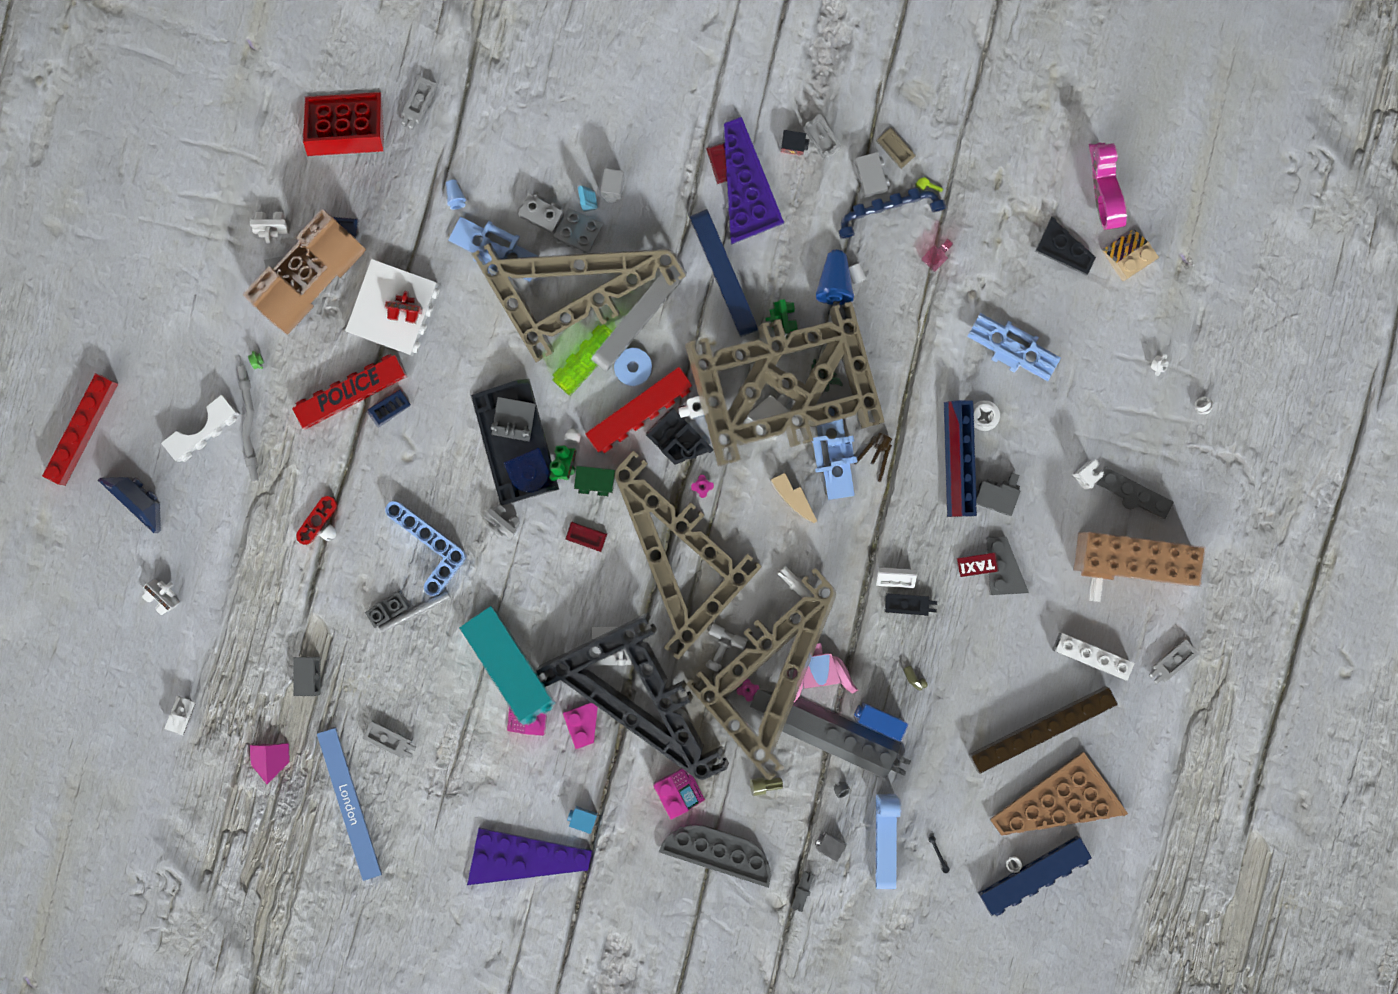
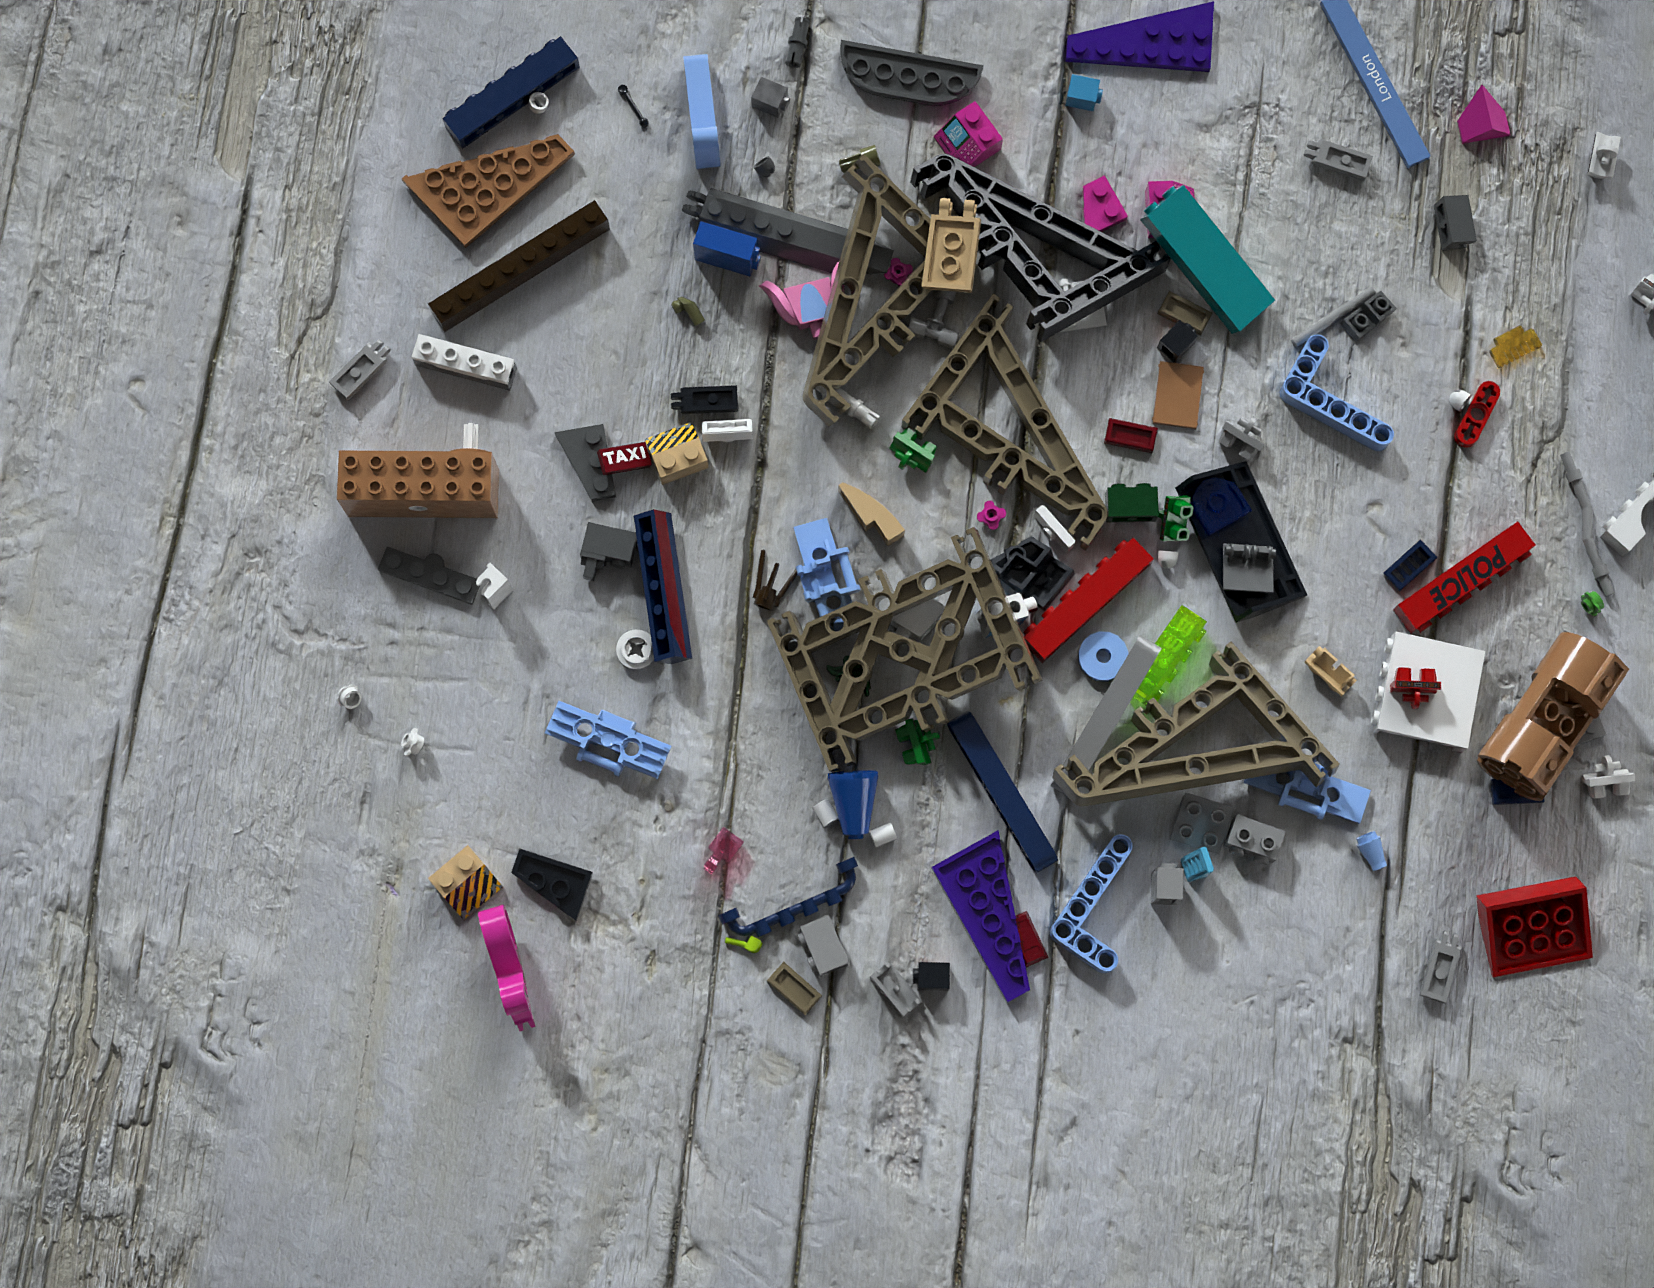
camera: 175 degrees right, 10 degrees down
none -> tan slope [645,422,709,485]
none -> white hinge [869,823,897,847]
none -> green hips [889,428,937,473]
none -> tan tile [922,198,981,293]
none -> white plate [1034,505,1075,553]
none -> light blue beam [1050,834,1132,973]
none -> medium nougat piece [1152,361,1204,429]
none -> dark tan tile [1157,291,1213,336]
none -> black brick [1157,320,1198,363]
none -> tan hinge [1304,646,1357,697]
none -> clear yellow piece [1489,325,1542,368]

